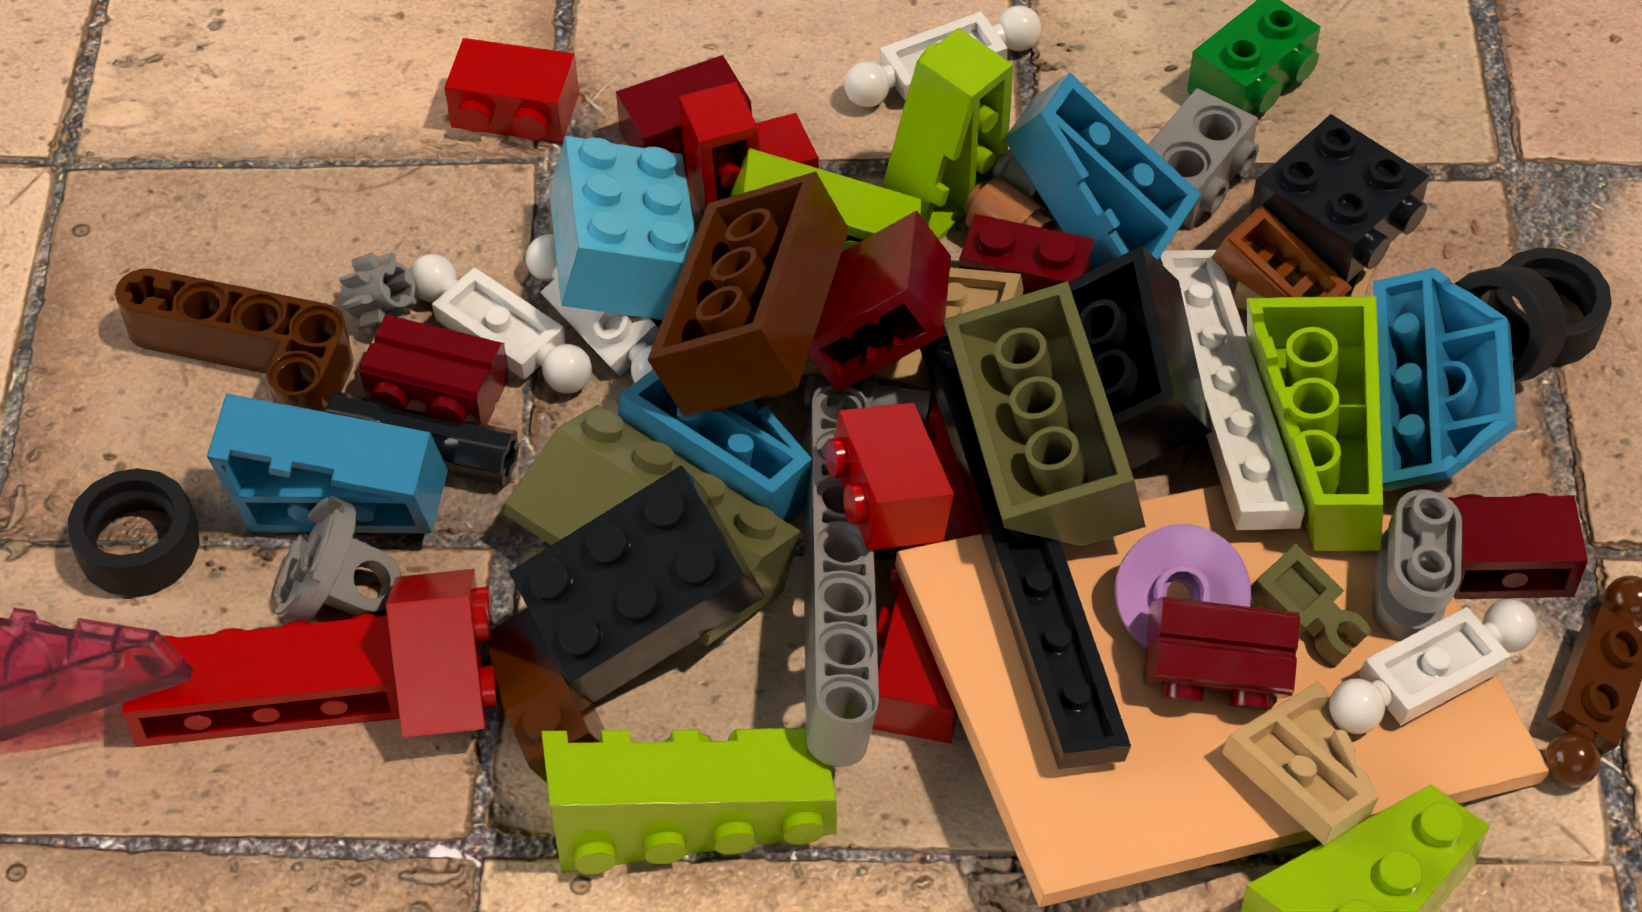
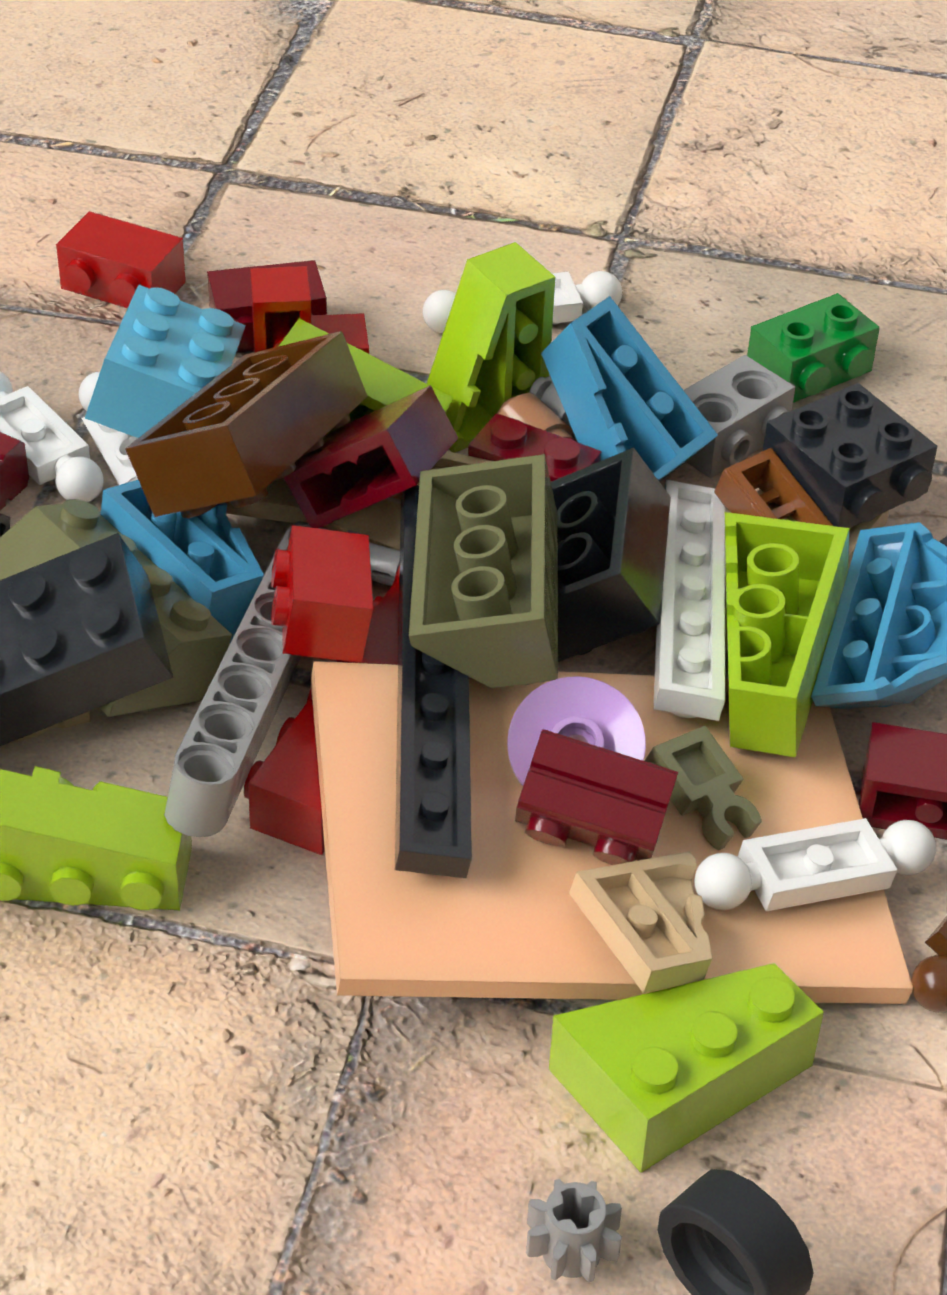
camera: 10 degrees right, 10 degrees down
light grey brick [1373,490,1462,641] -> none

